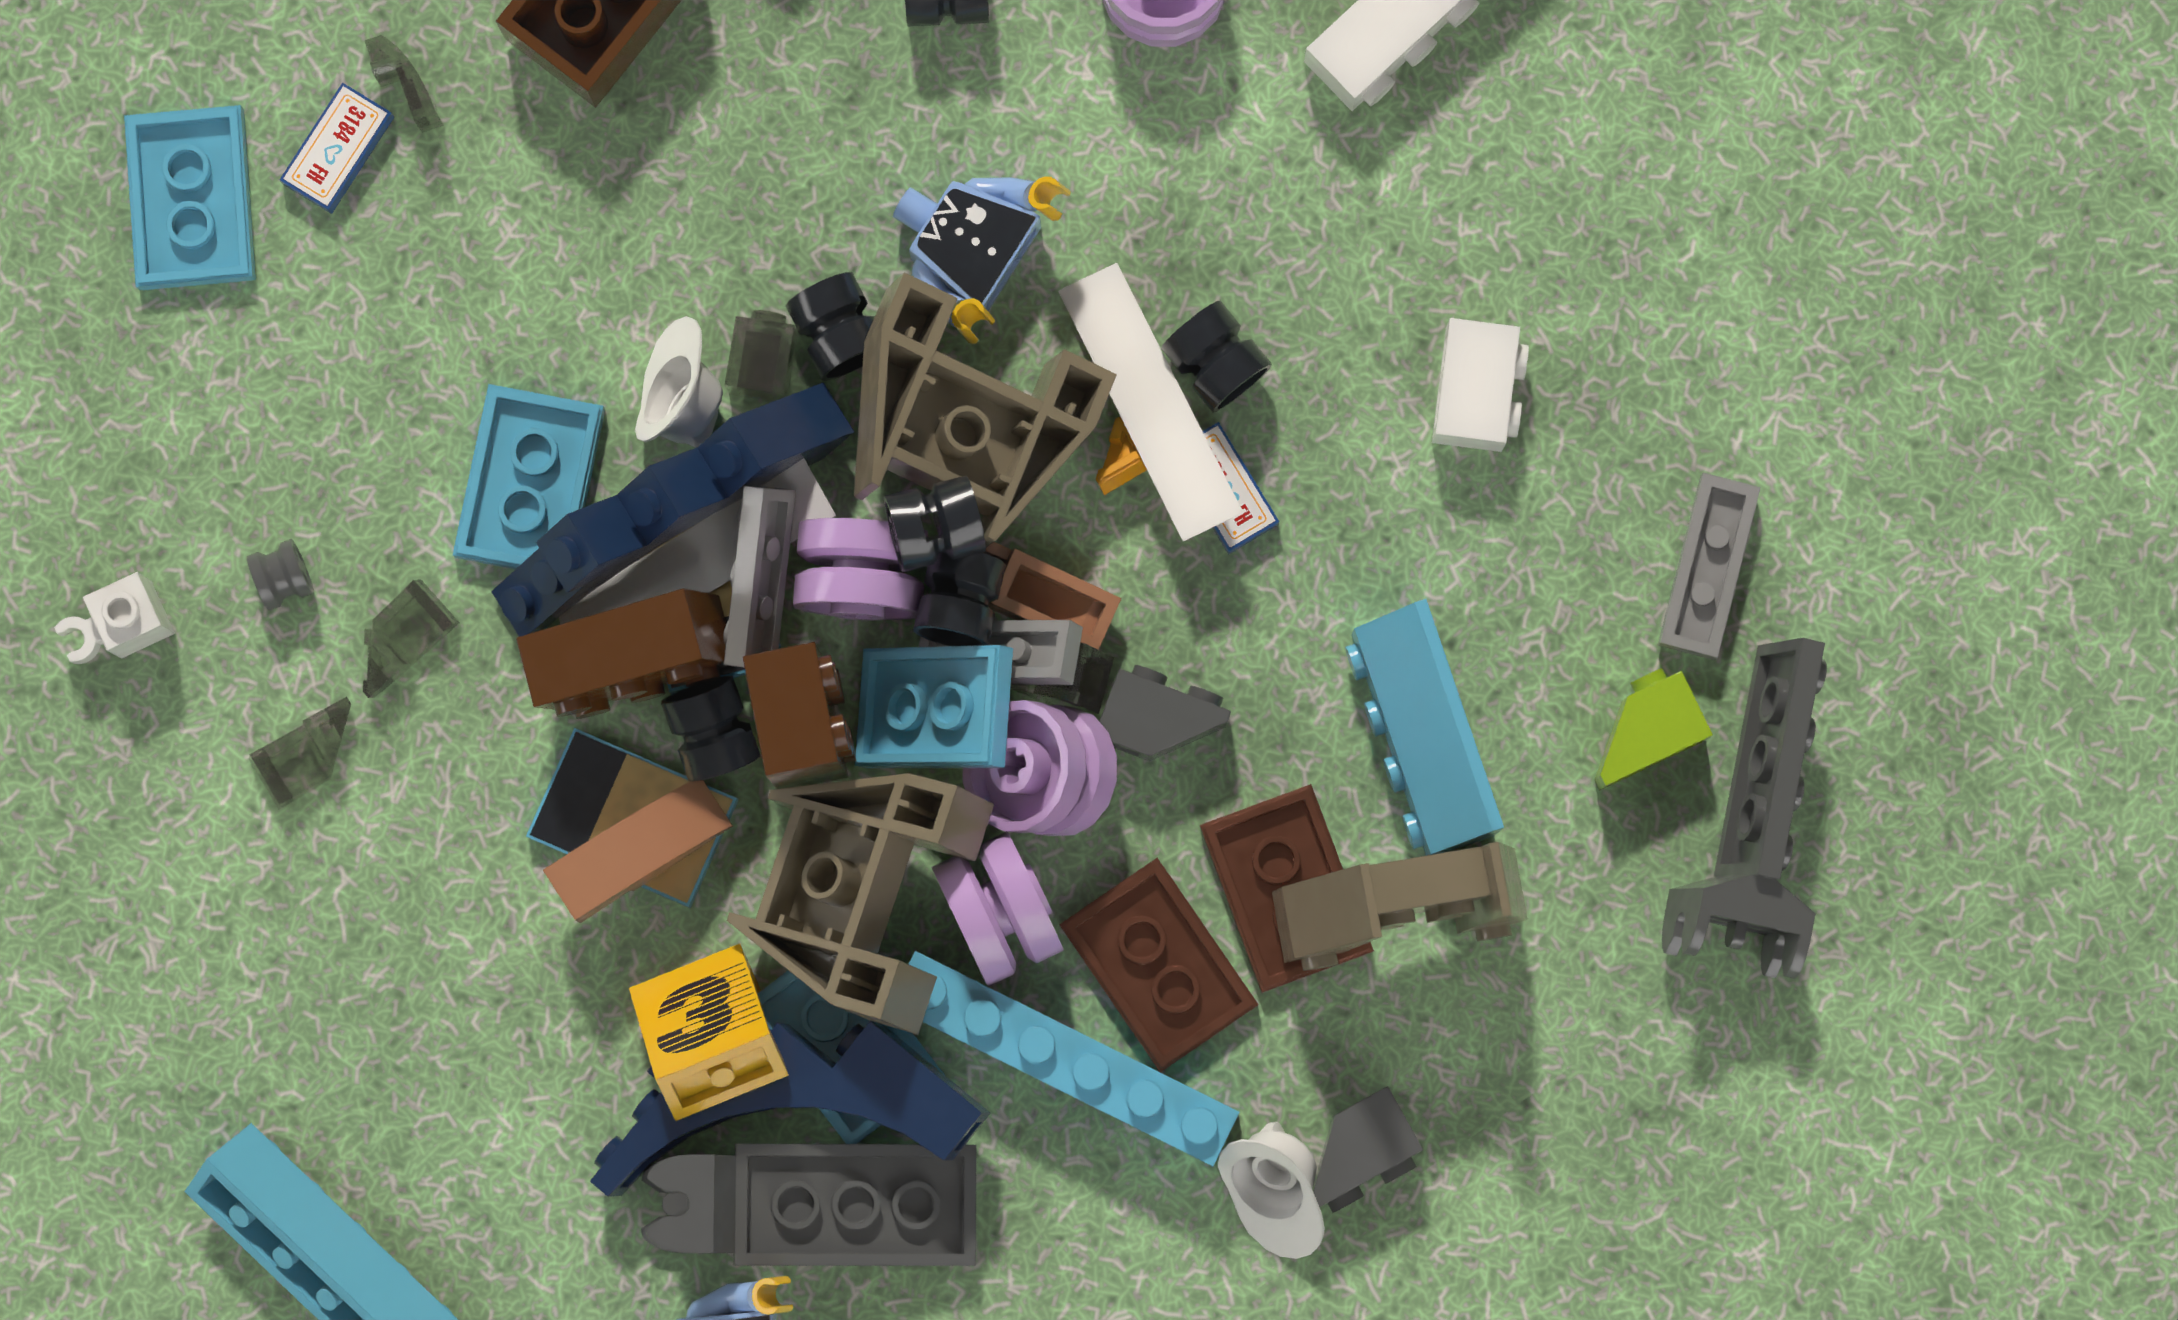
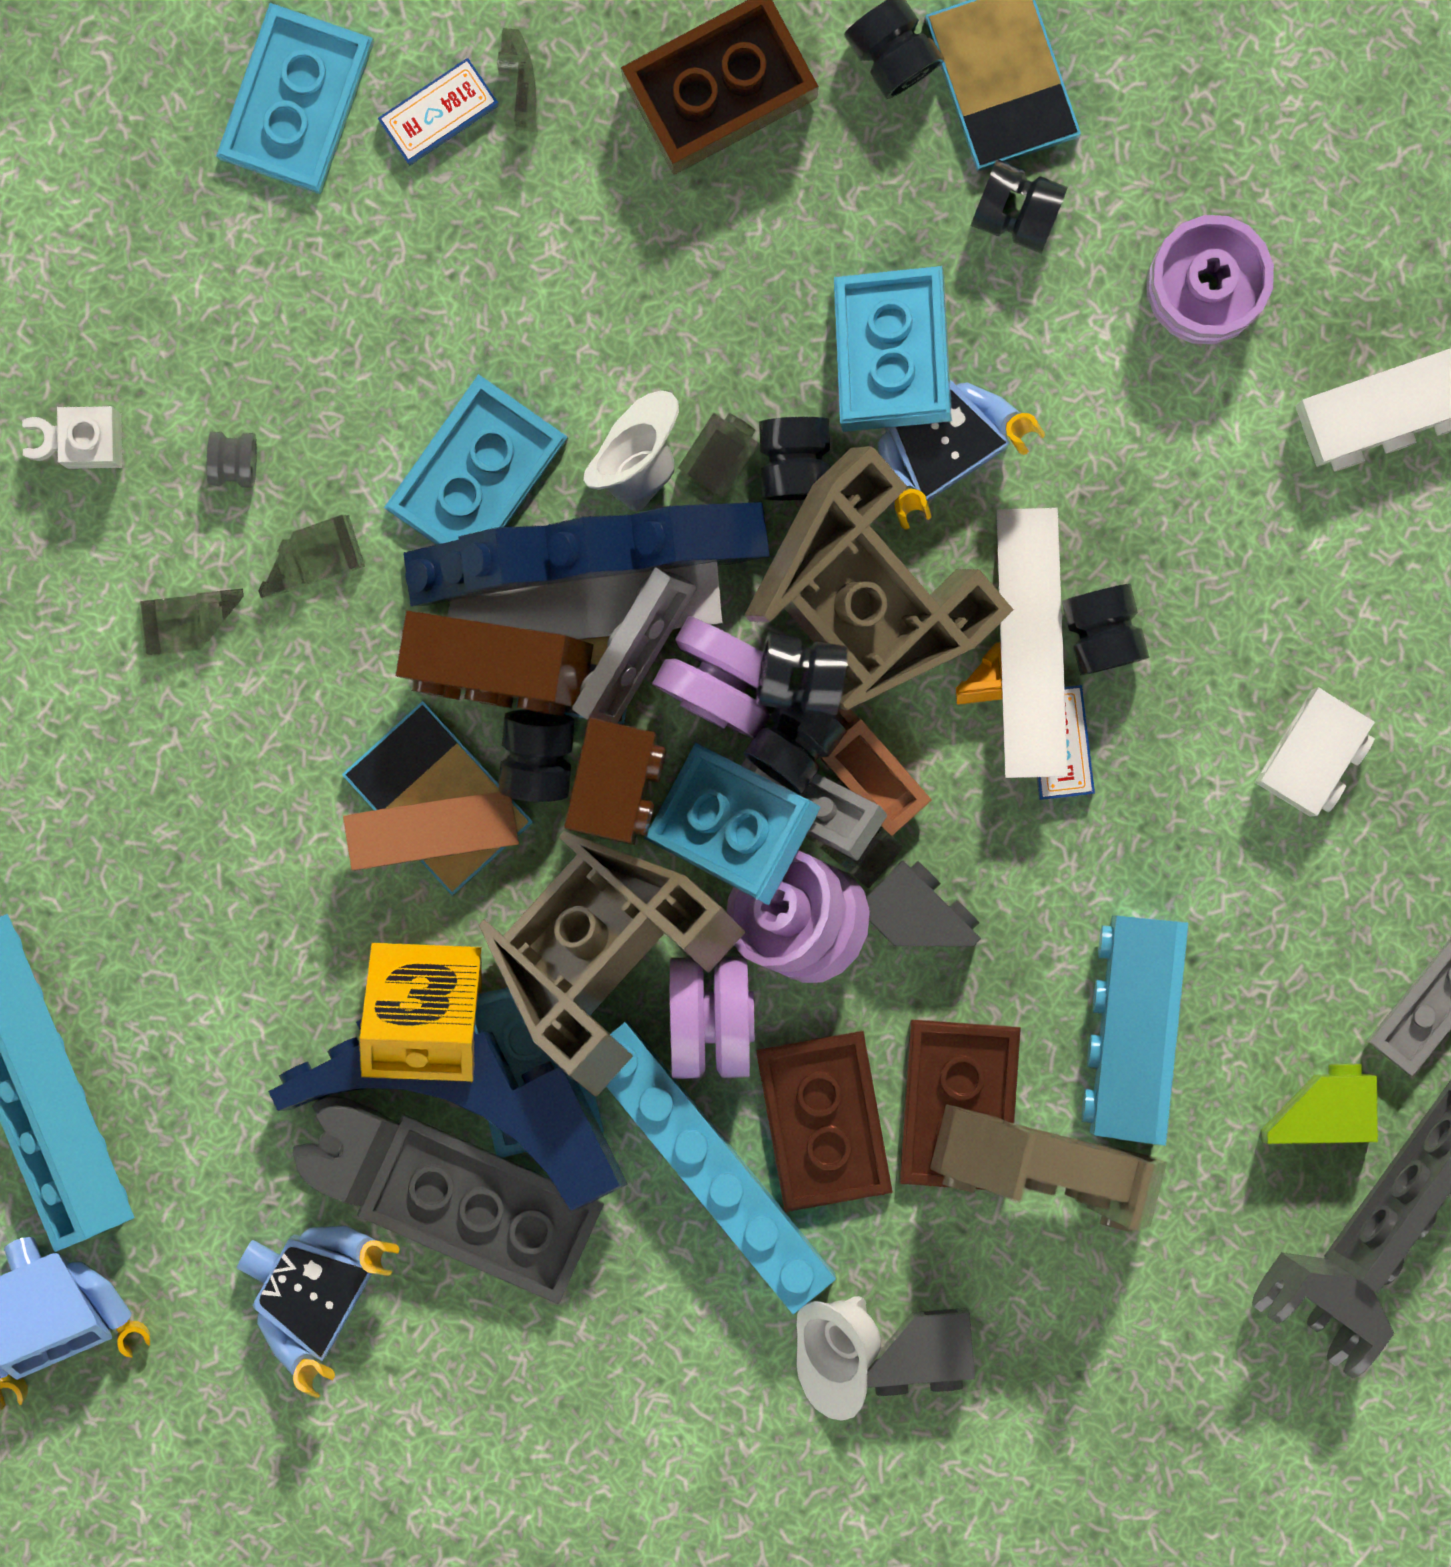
camera: 25 degrees right, 5 degrees up
none -> medium azure tile [834,266,952,432]

